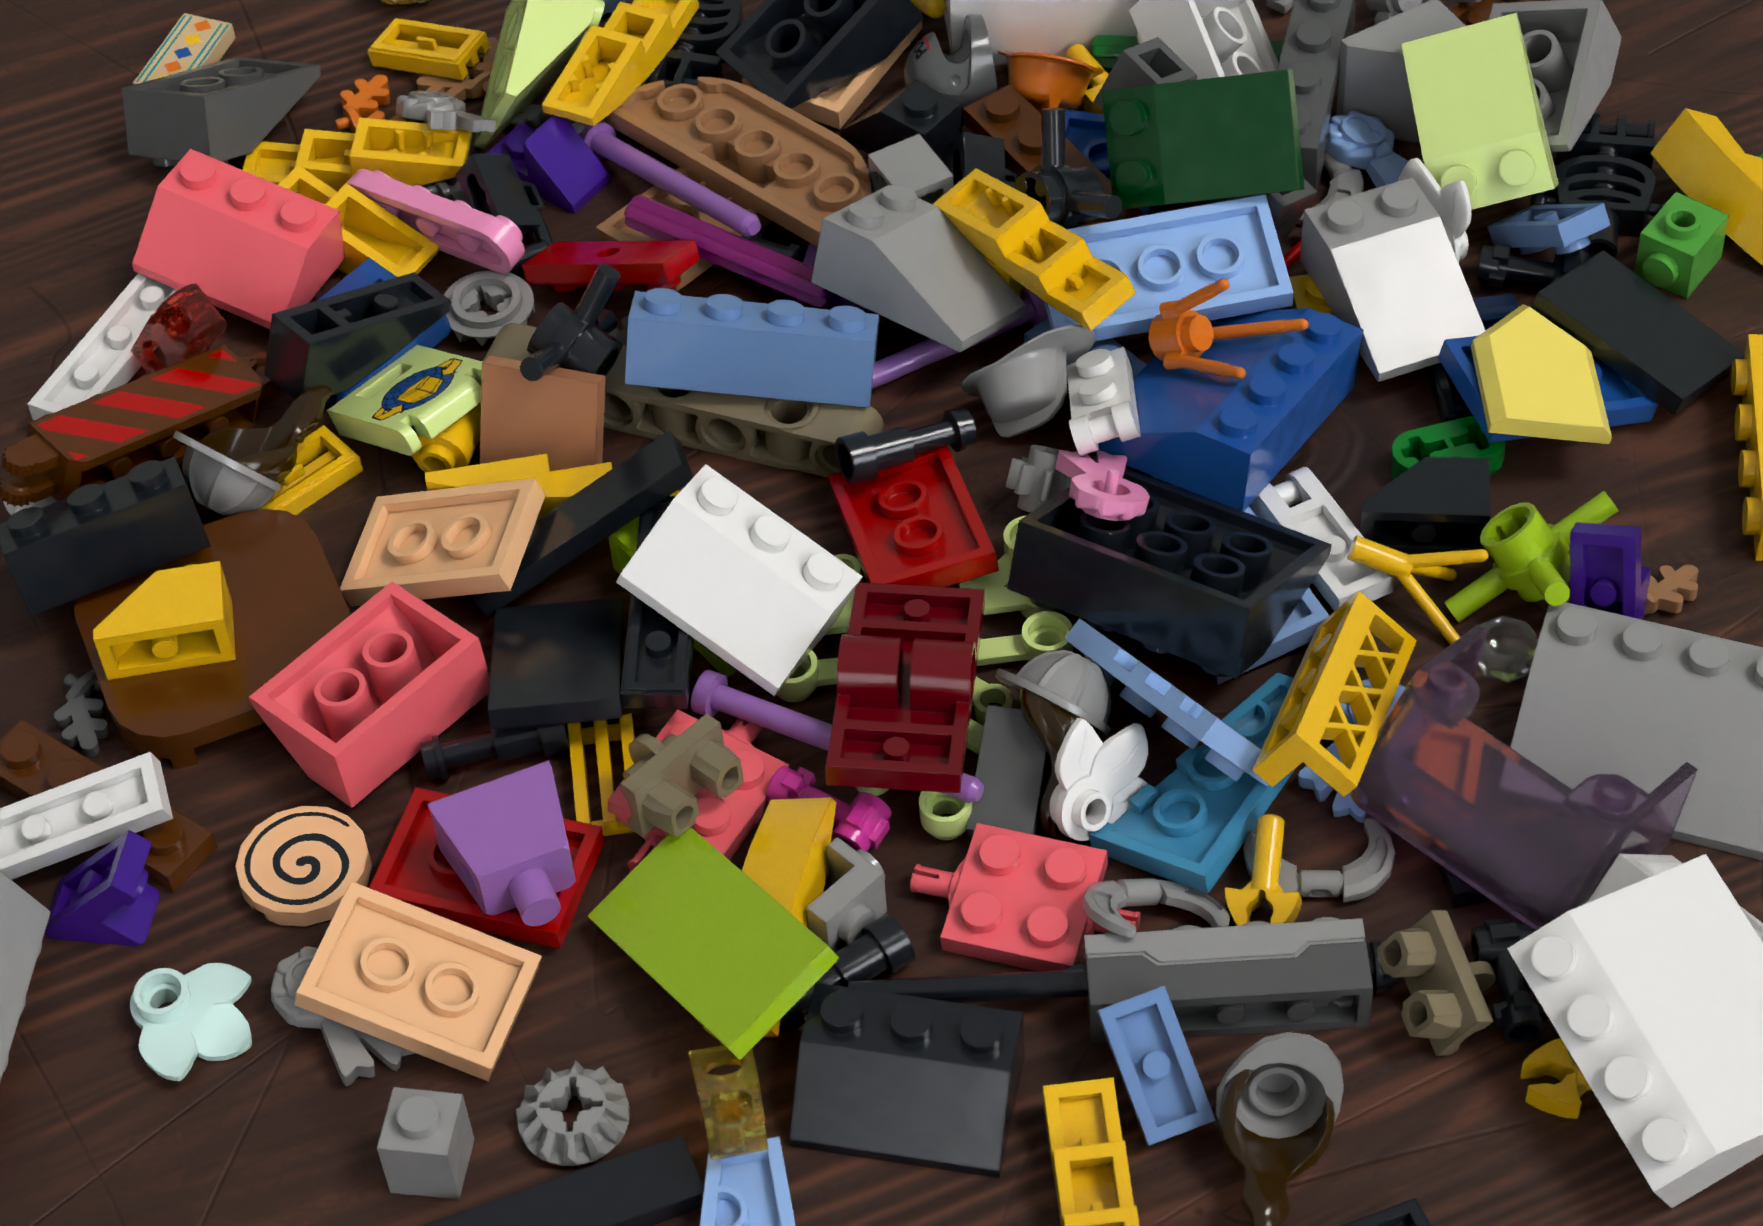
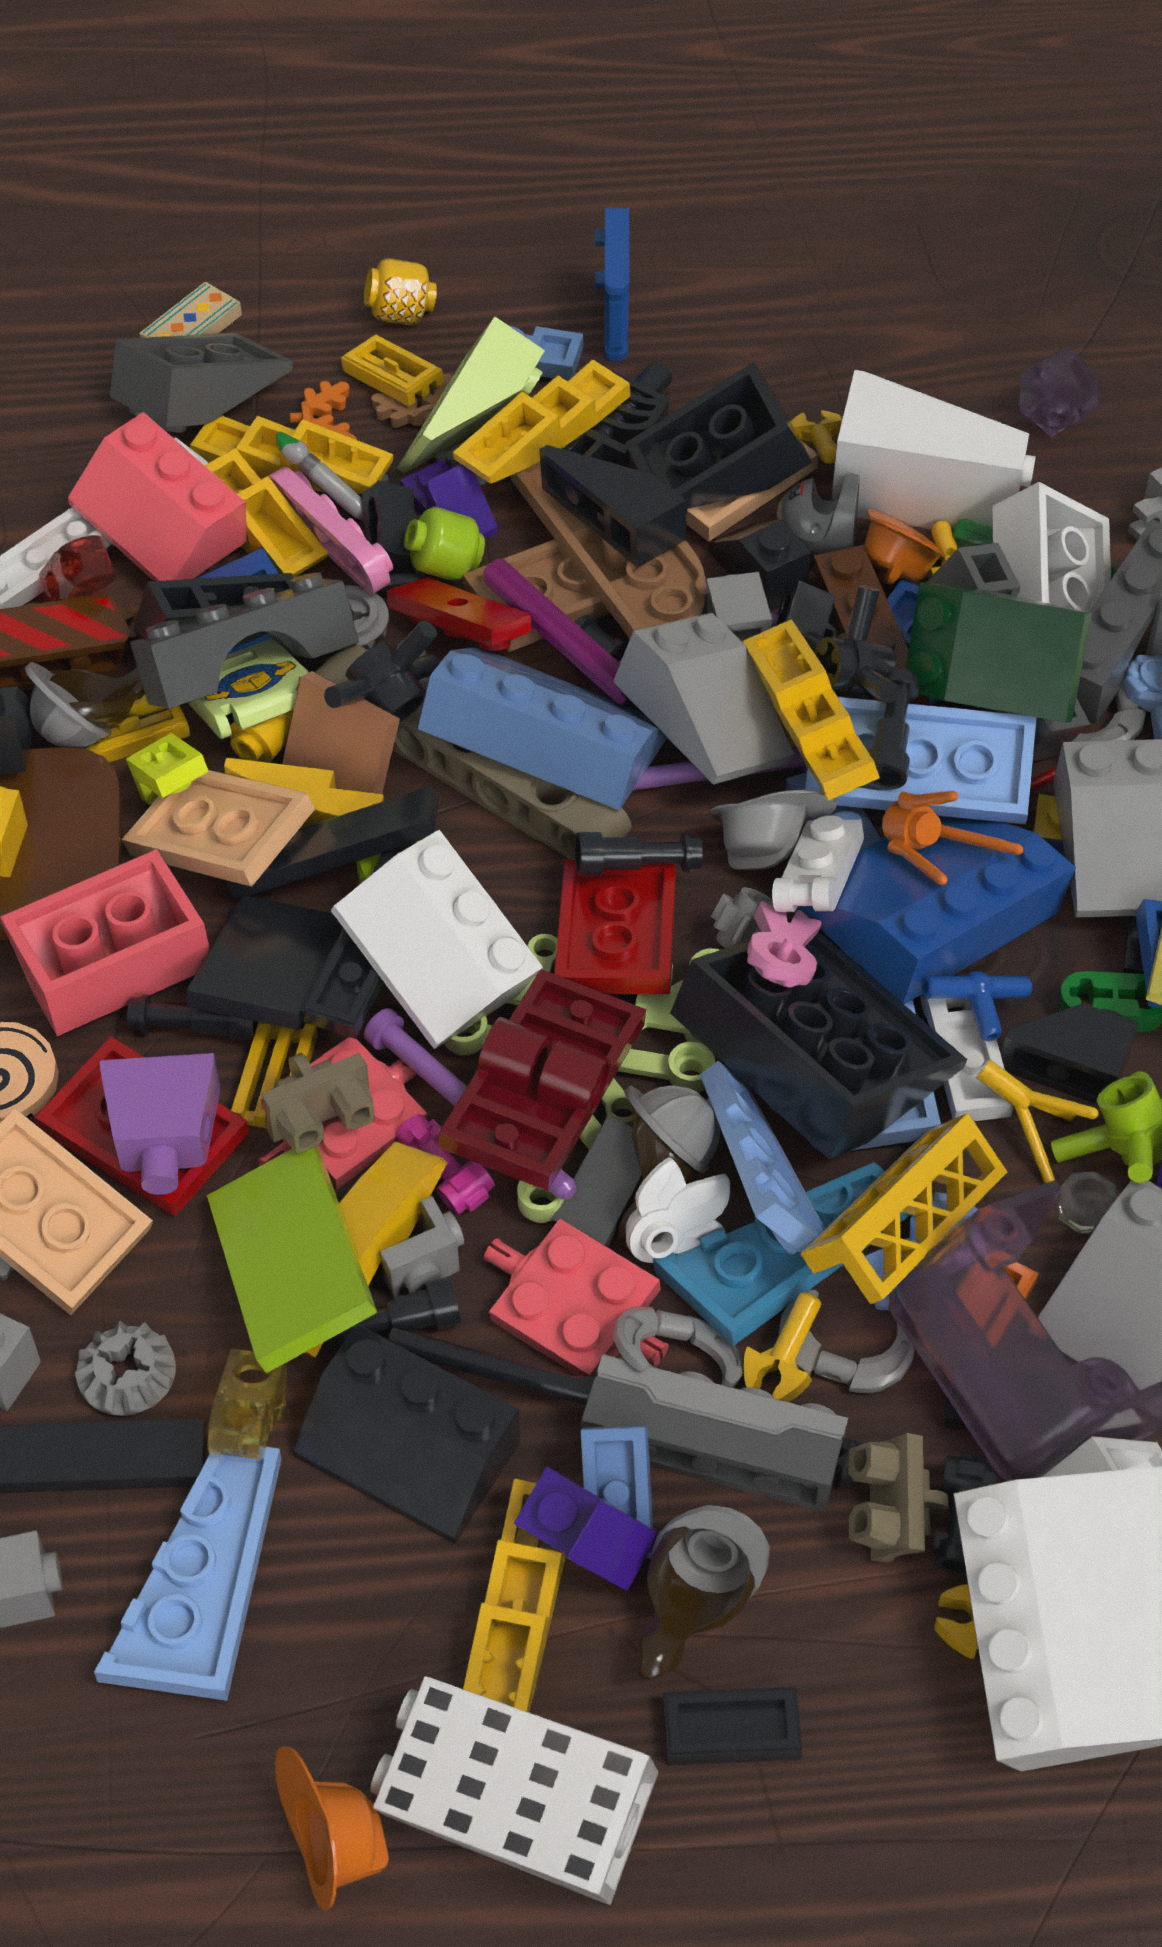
camera: 15 degrees right, 5 degrees up
light grey piece [395,91,496,132] -> none
medium lavender bar [579,121,761,237] -> none
none -> neon yellow bracket [126,733,209,805]
none -> dark grey arch [130,572,359,709]
none -> light grey piece [276,432,364,521]
none -> lime head [404,507,485,581]
none -> dark purple slope [514,1466,659,1591]
none -> black slope [539,445,687,568]
none -> black piece [868,668,919,790]
none -> blue piece [922,971,1032,1041]

